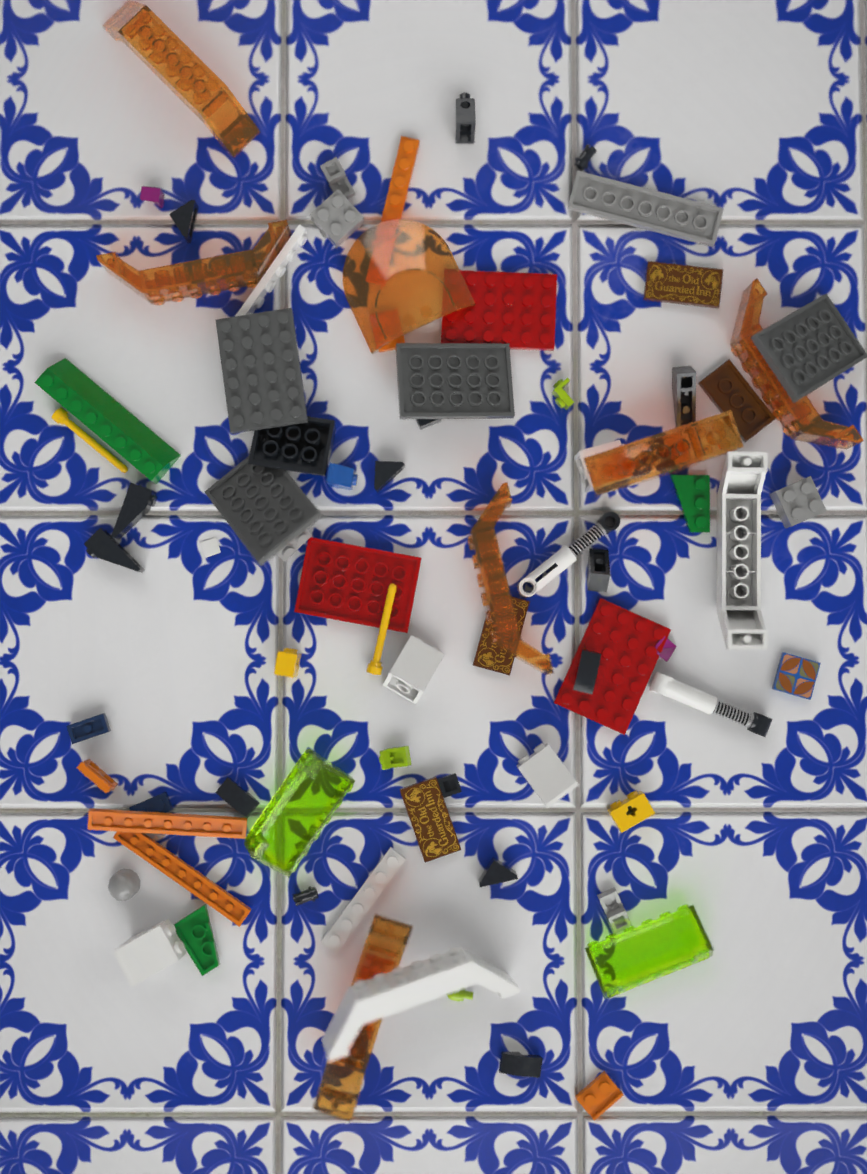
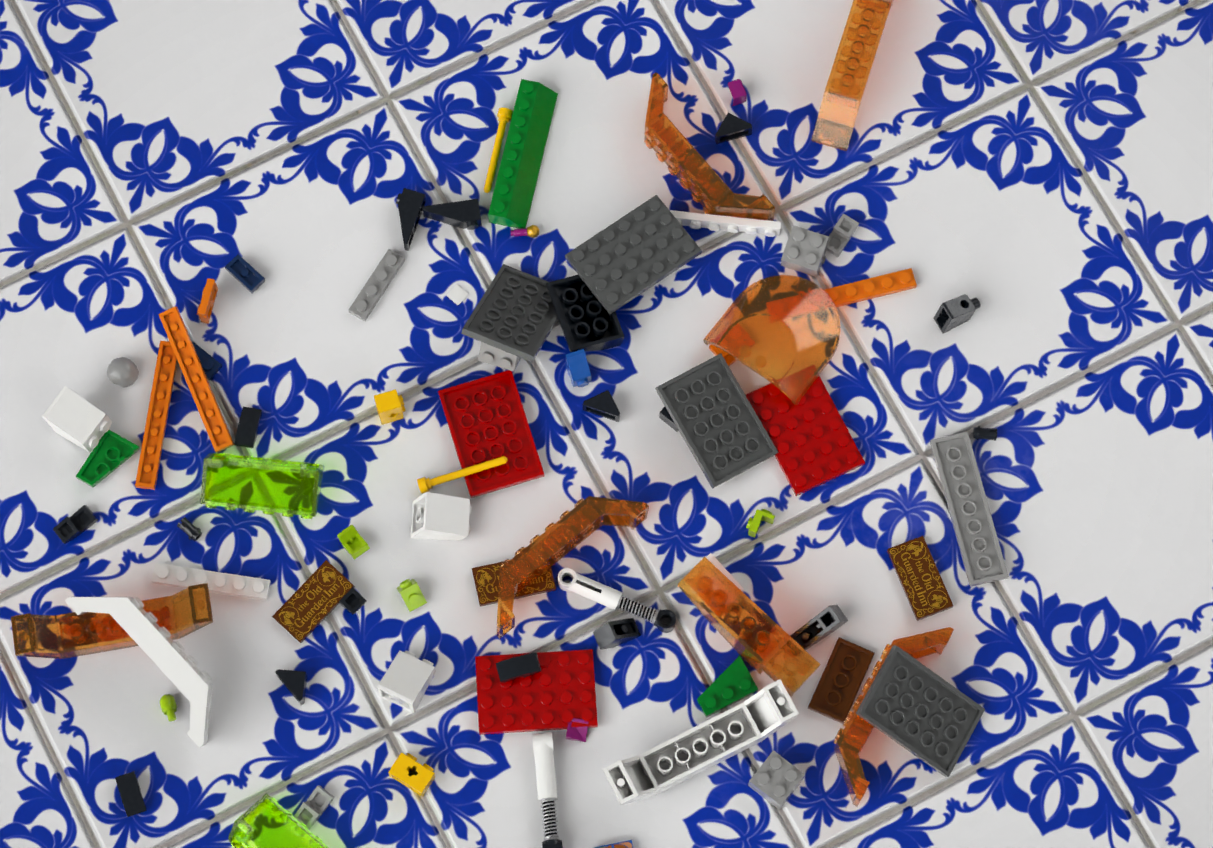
camera: 65 degrees right, 15 degrees down
none -> black slope [53,505,98,544]
none -> light grey plate [349,249,405,321]
none -> lime bracket [396,579,427,612]
none -> piece [511,225,540,238]

